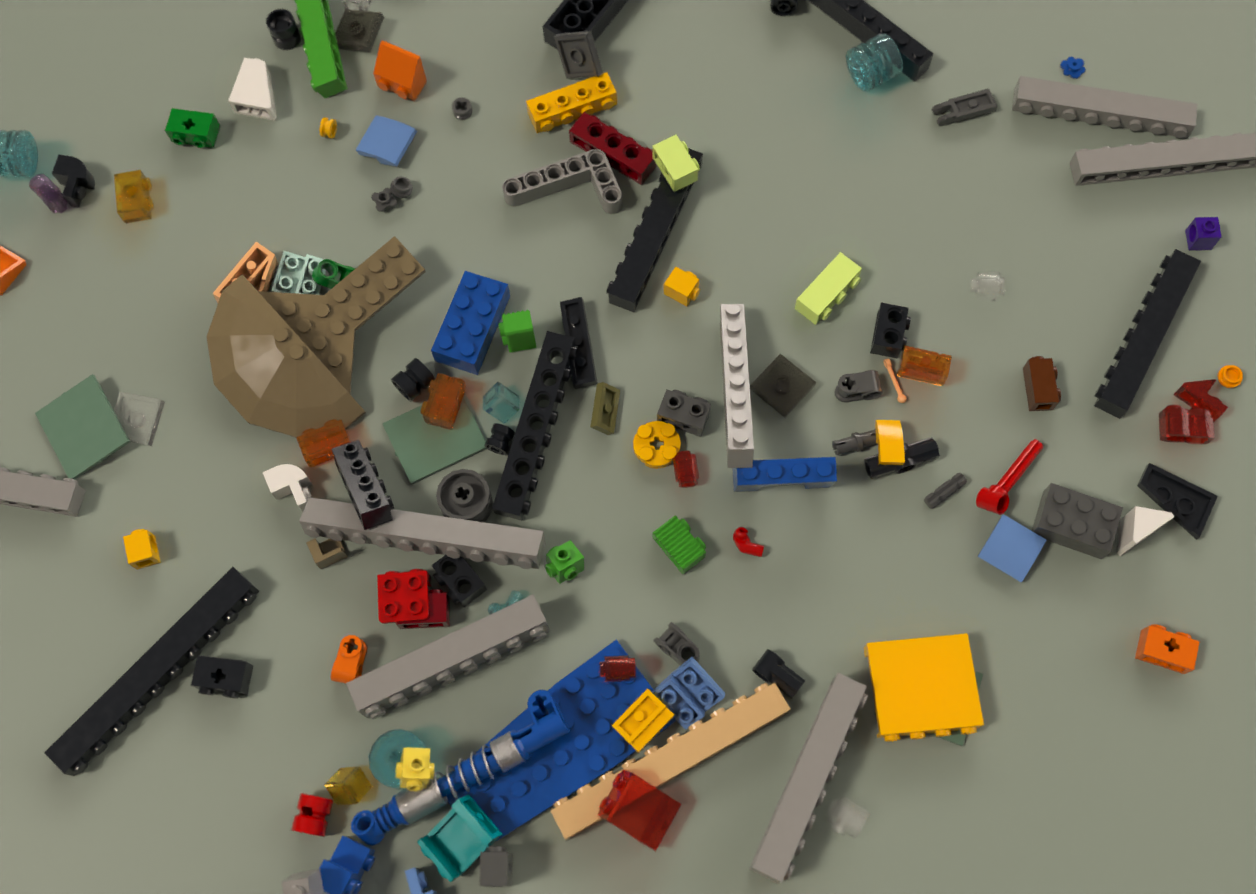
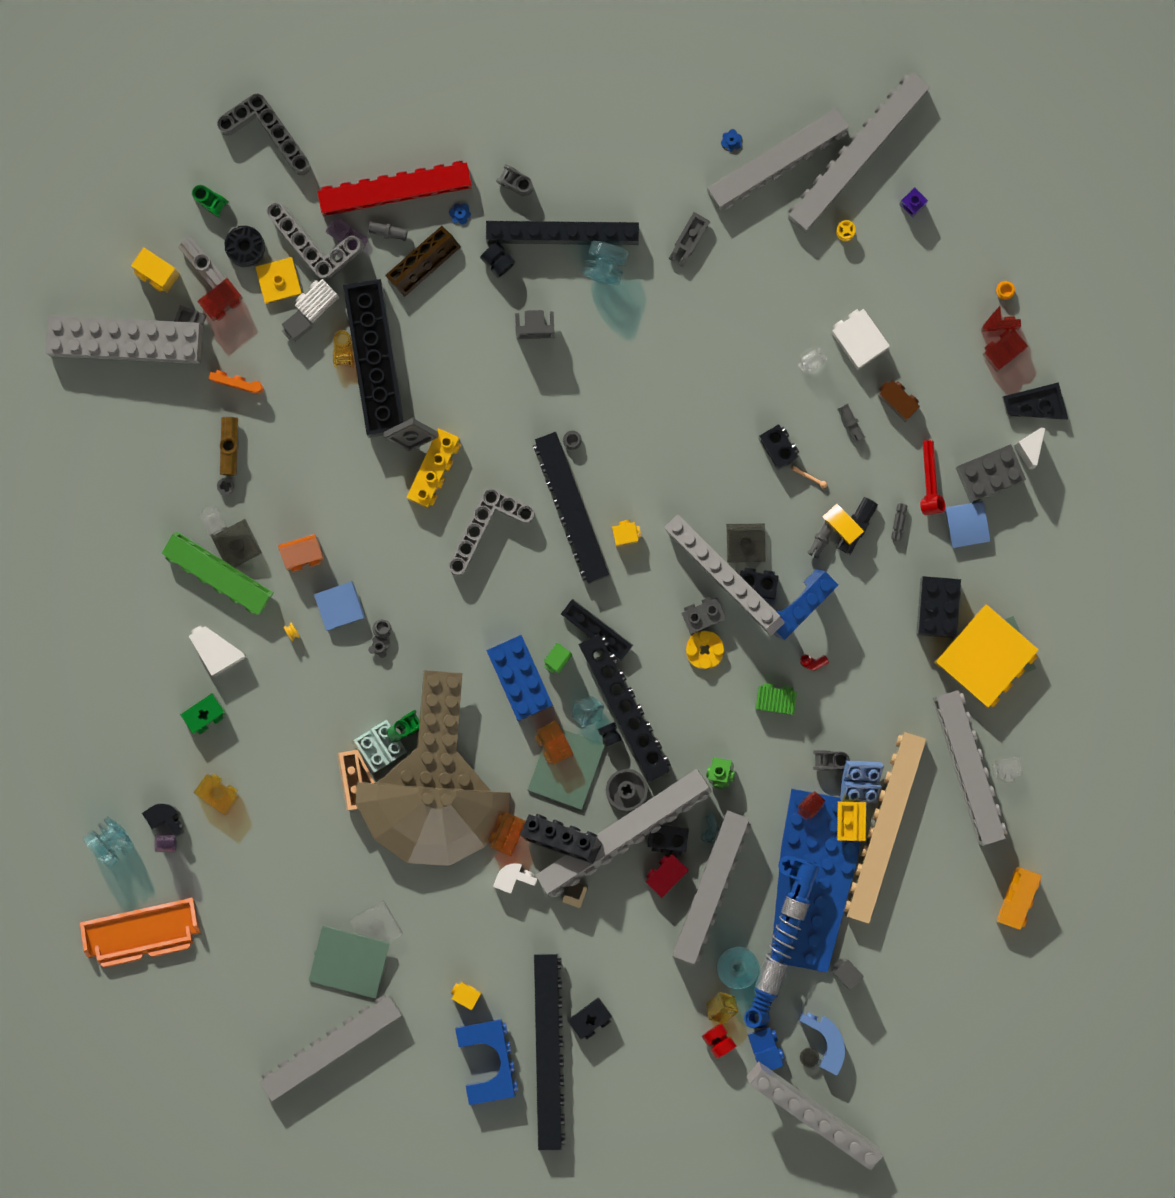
camera: 40 degrees left, 15 degrees up
black wheel [266,9,301,50] -> none
orange piece [331,635,367,684] -> none
red bracket [377,569,432,624] -> none
black wheel [391,358,436,402] -> none
light yellow brick [395,748,435,792] -> none
teal panel [417,794,502,882] -> none
dark grey bush [452,97,472,120] -> none
dark red brick [569,112,656,185] -> none
olive plate [590,382,620,435] -> none
clear red panel [597,770,682,851] -> none
yellowish green brick [652,135,700,192] -> none
clear red brick [673,451,699,488] -> none
black piece [752,649,805,699] -> none
yellowish green brick [795,252,862,325] -> none
dark grey piece [835,370,883,402] -> none
clear orange brick [897,346,952,386] -> none
black brick [1094,249,1201,419] -> none
orange brick [1135,624,1200,674] -> none
none -> blue arch [455,1019,518,1105]
none -> dark grey panel [515,310,555,340]
none -> dark grey plate [563,431,582,450]
none -> black brick [740,567,779,600]
none -> white brick [831,309,890,370]
none -> yellow wheel [836,220,856,242]
none -> dark grey pin [837,404,865,443]
none -> black brick [916,576,961,638]

